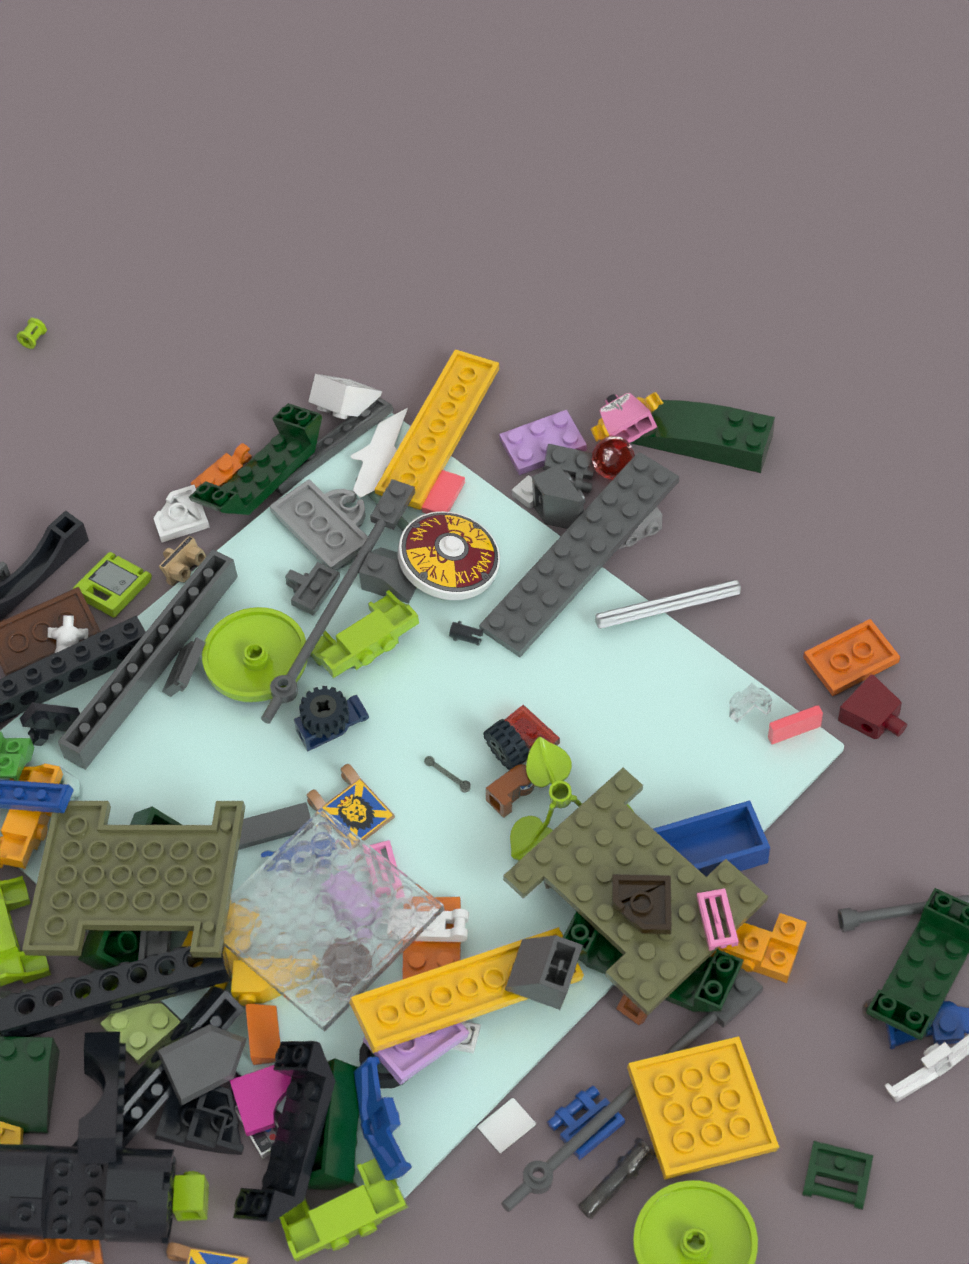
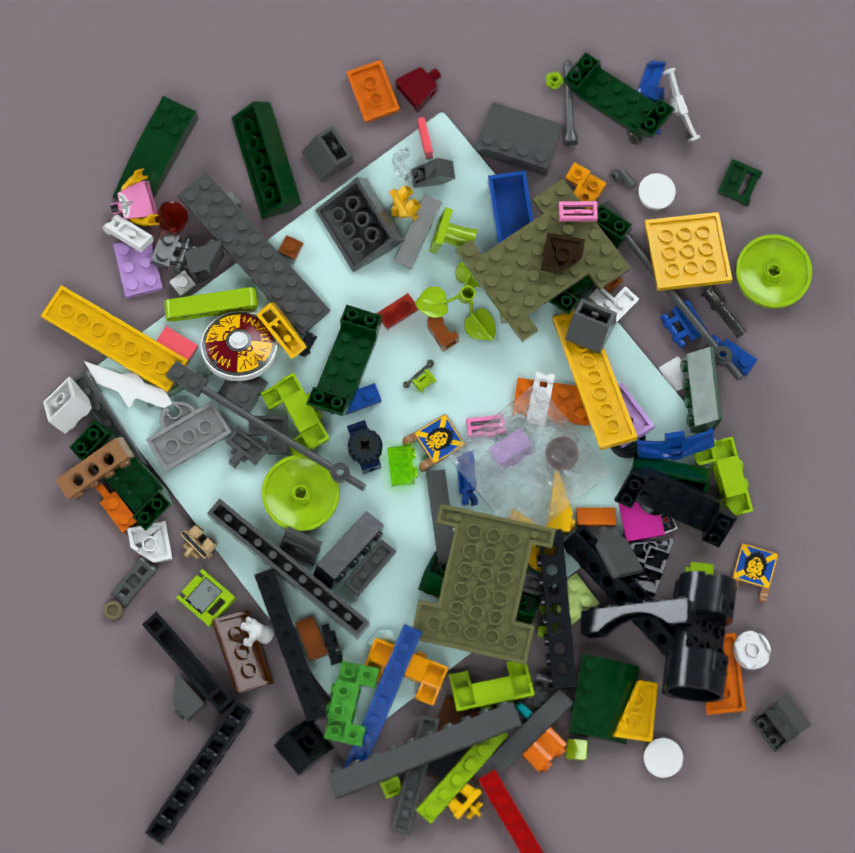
camera: 85 degrees left, 20 degrees up
black wheel [483,719,529,770] -> none
axle [595,580,741,629] -> none
none -> medium nougat brick [55,437,135,500]
none -> white plate [103,214,154,252]
none -> dark tan tile [103,601,124,621]
none -> dark grey plate [111,557,158,607]
none -> lime beam [164,287,258,322]
none -> dark green slope [231,101,302,219]
none -> dark grey plate [248,415,288,455]
none -> yellow slope [256,302,307,359]
none -> dark orange plate [278,235,304,261]
none -> dark orange slope [295,616,328,662]
none -> dark grey slope [302,126,353,182]
none -> dark green slope [306,304,383,416]
none -> wedge [313,511,384,590]
none -> dark grey slope [315,177,405,272]
none -> blue plate [331,383,382,415]
none -> dark grey plate [344,539,396,597]
none -> clear neon green bracket [387,443,418,487]
none -> yellow hips [389,185,421,221]
none -> light grey tile [394,195,442,269]
none -> dark grey slope [411,158,455,188]
none -> lime bush [411,369,437,394]
none -> lime plant [429,207,477,254]
none -> dark grey slope [476,102,564,176]
none -> lime plate [546,72,564,89]
none -> white plate [587,286,639,323]
none -> dark grey arm [609,170,636,190]
none -> white tile [638,173,676,211]
none -> slope [680,347,722,433]
none -> blue plate [712,334,758,376]

